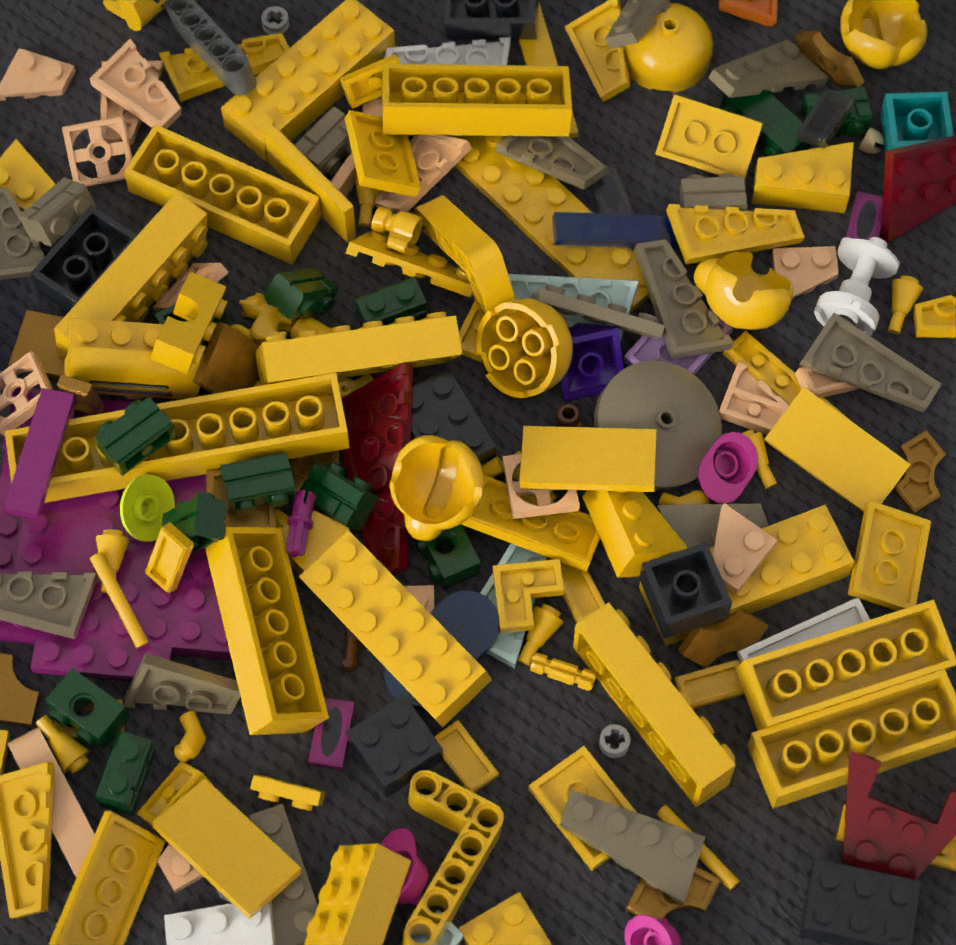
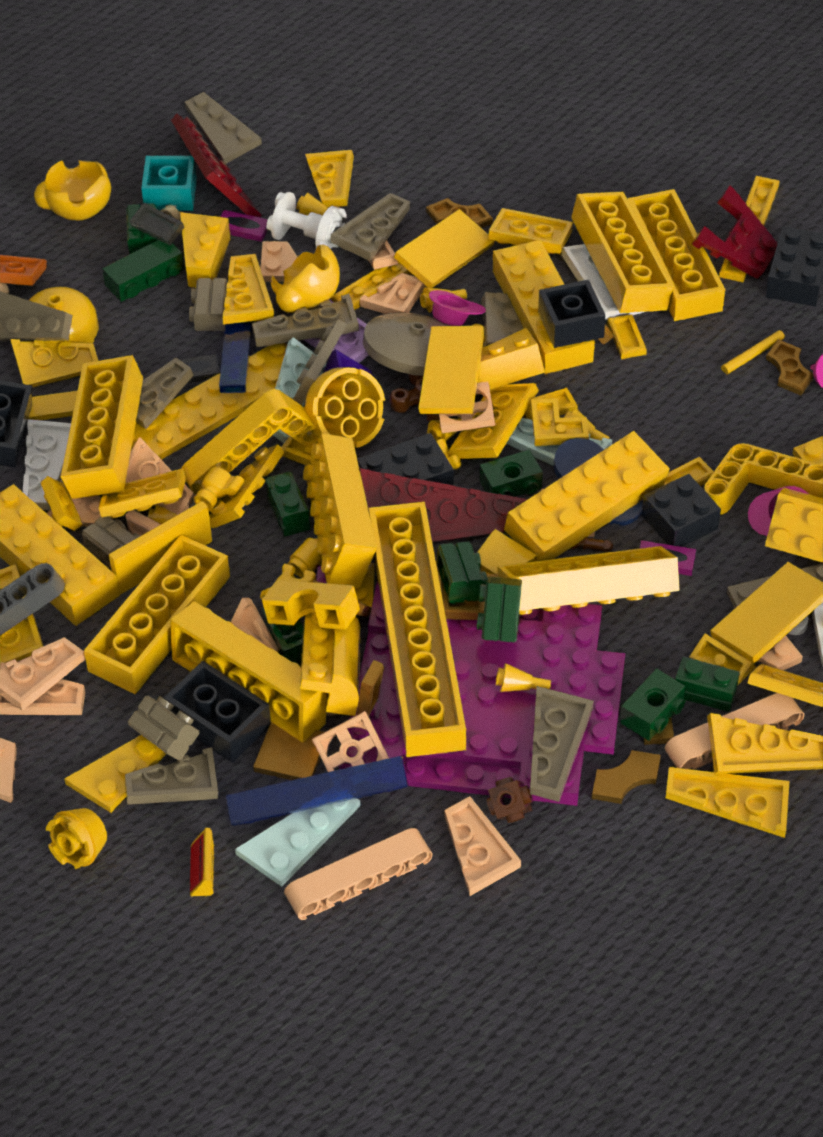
camera: 85 degrees left, 15 degrees down
magenta tile [4,388,76,519] -> none
yellow cone [36,715,90,774] -> none
light nougat piece [62,116,132,187] -> none
yellow bar [90,552,149,649] -> none
dark green brick [94,397,176,476] -> none
neon yellow dish [120,474,175,542] -> none
dark tan wing [123,653,241,714] -> none
yellow tile [145,522,194,594] -> none
yellow arm [174,711,206,762] -> none
yellow plate [250,775,326,811] -> none
dark green brick [264,267,338,319] -> none
magenta axle [285,490,316,557] -> none
dark green brick [300,461,379,531] -> none
yellow piece [390,435,484,541] -> none
yellow plate [528,746,637,871] -> none
yellow axle [530,653,596,691] -> none
dark tan wing [559,790,705,906] -> none
yellow brick [573,602,736,808] -> none
light grey bush [599,724,631,758] -> none
yellow plate [655,94,764,181] -> none
dark tan wing [709,39,829,98] -> none
light nougat wing [713,503,777,595] -> none
pearl gold tile [794,31,865,88] -> none

